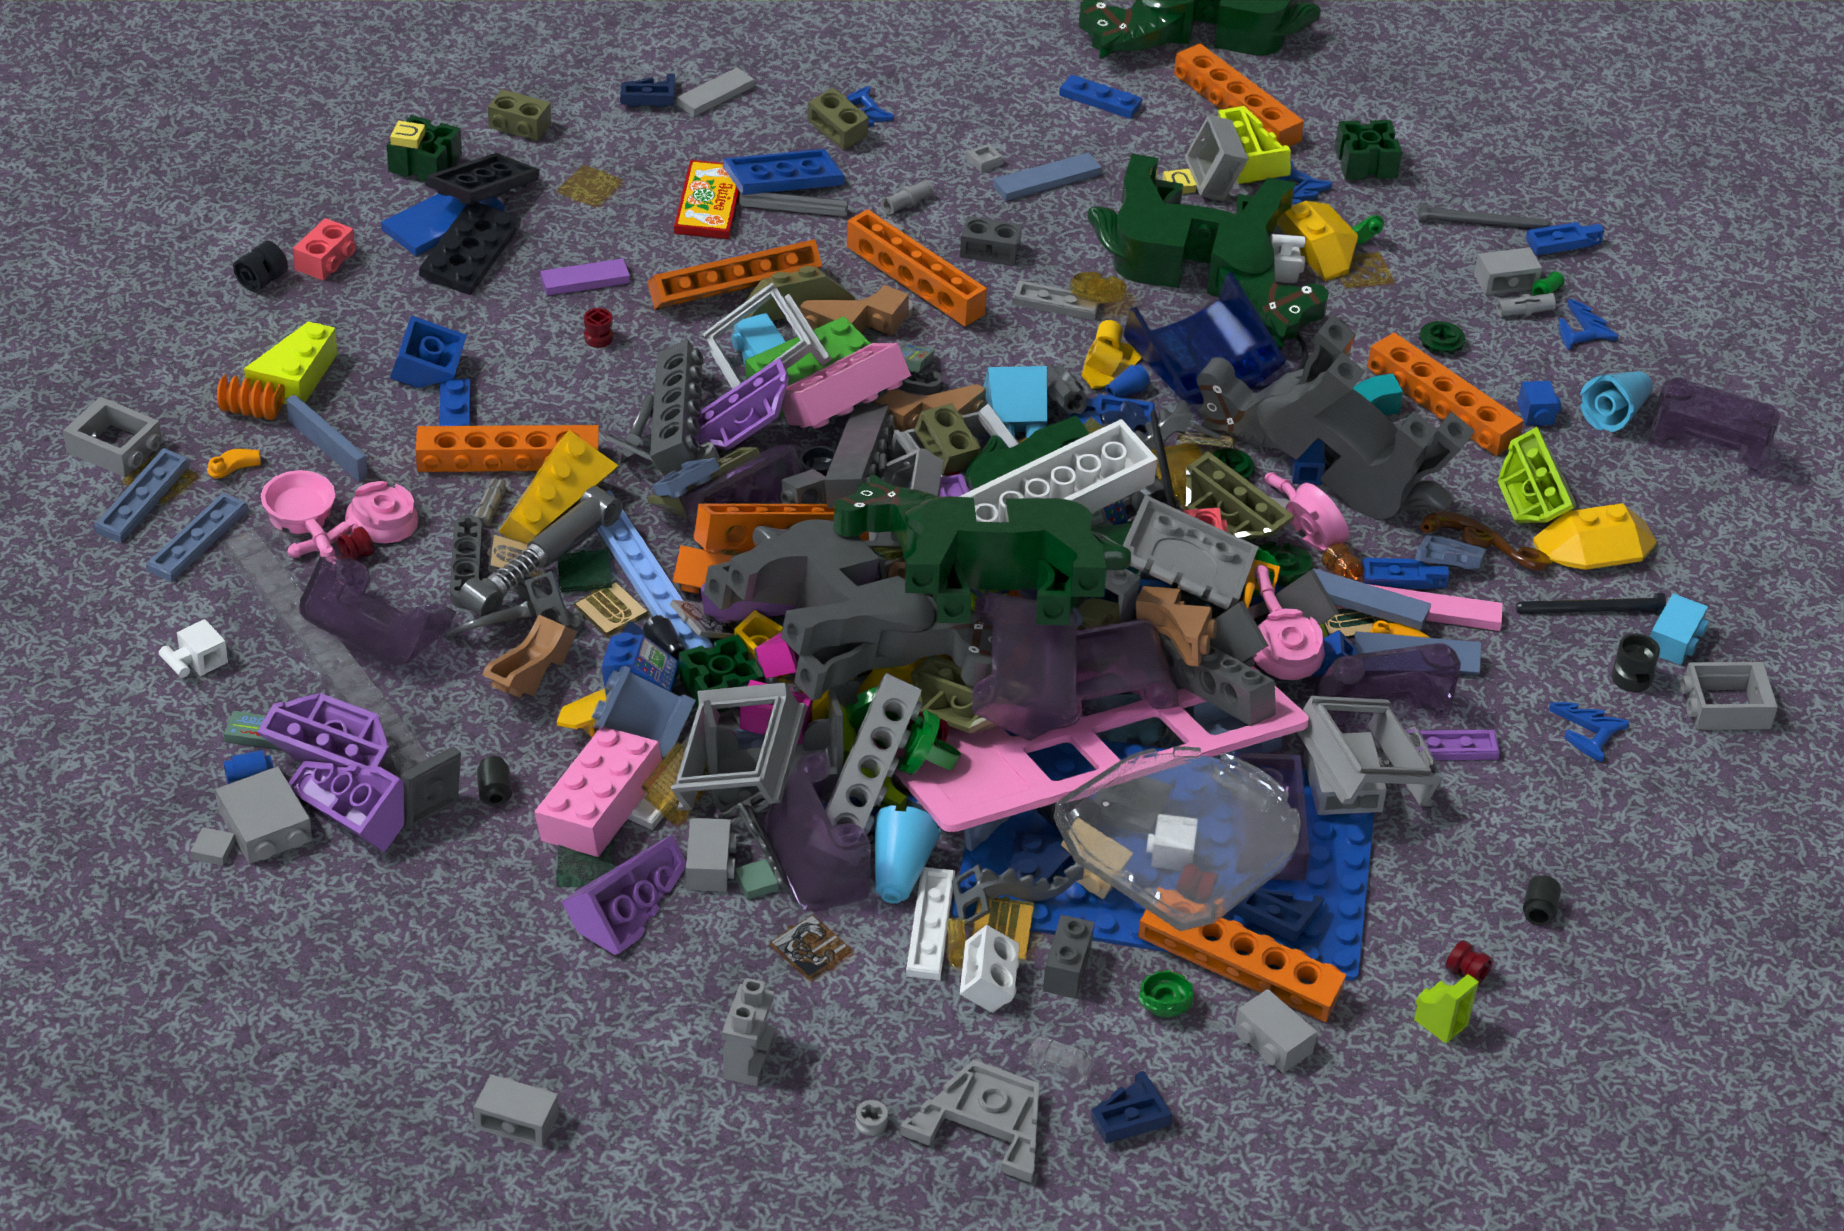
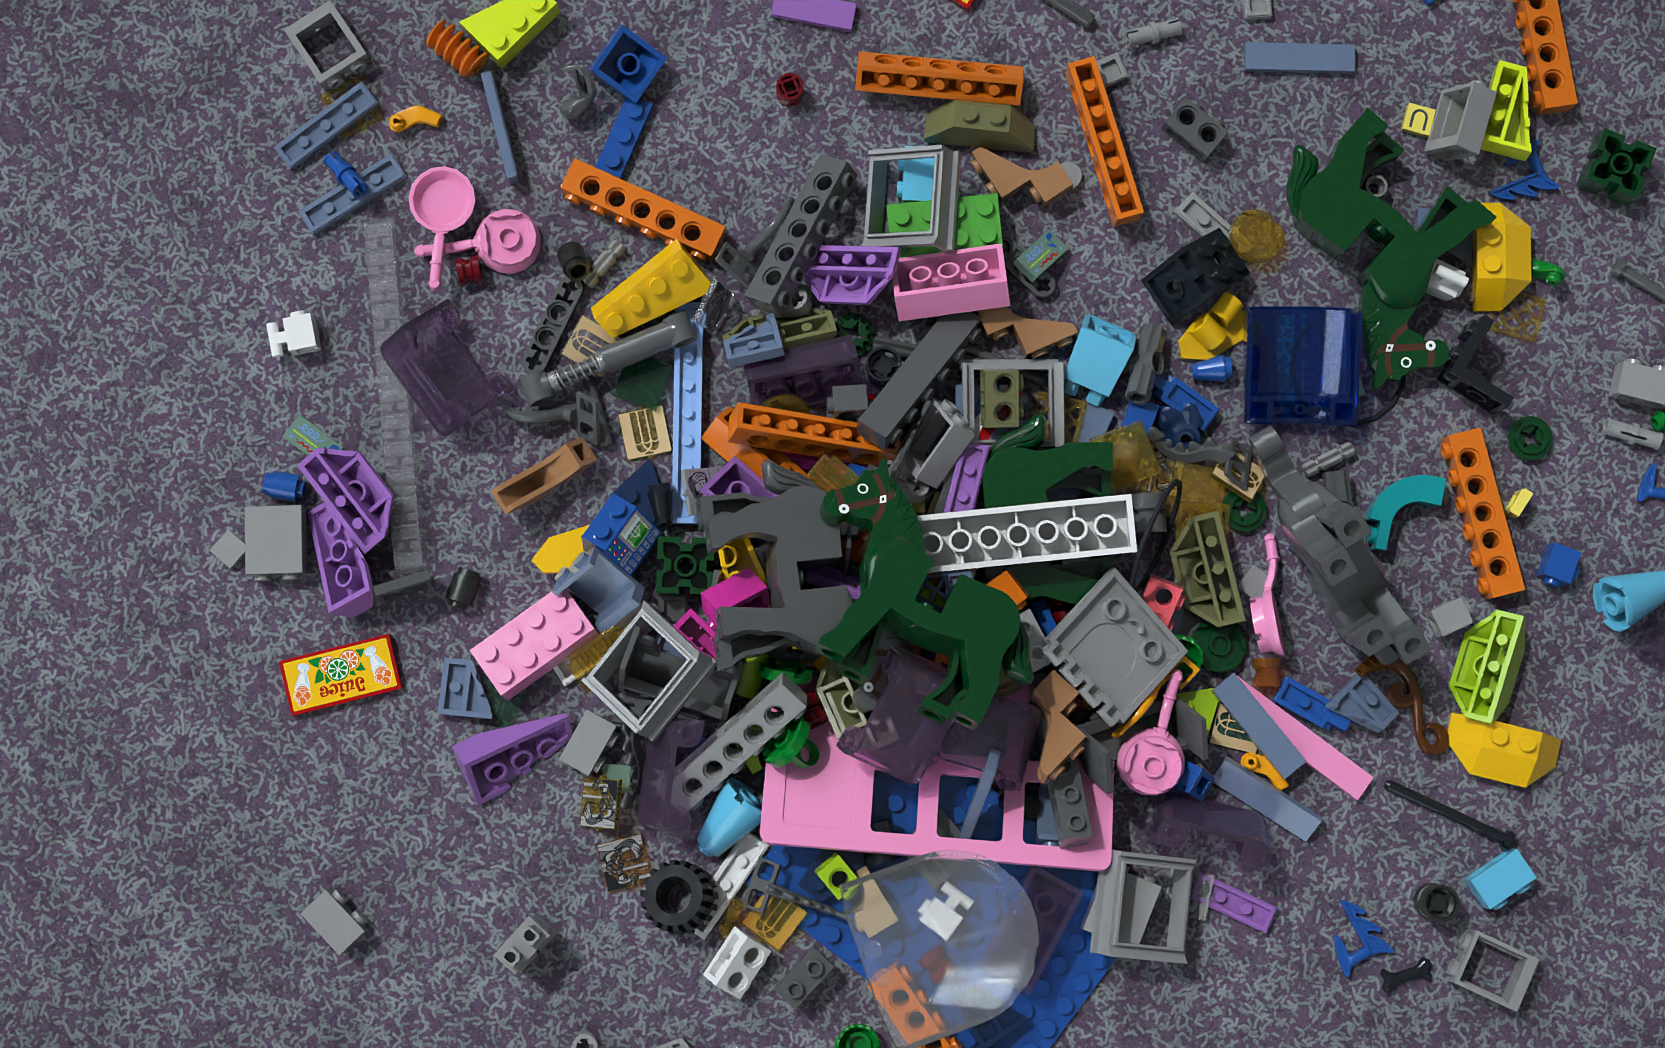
camera: 25 degrees right, 40 degrees up
none -> tile [279,634,403,716]
none -> blue pin [324,151,368,198]
none -> sand blue wing [437,657,494,720]
none -> pearl dark grey brick [557,241,590,281]
none -> dark grey piece [560,63,595,119]
none -> piece [580,775,622,831]
none -> black tyre [640,859,719,935]
none -> piece [693,278,734,334]
none -> lime brick [814,852,861,900]
none -> sand blue tile [959,748,1002,839]
none -> black bracket [1141,227,1250,326]
none -> black piece [1380,957,1433,993]
none -> light grey brick [1424,597,1474,638]
none -> black bracket [1436,315,1514,415]
none -> light yellow tile [1504,488,1533,519]

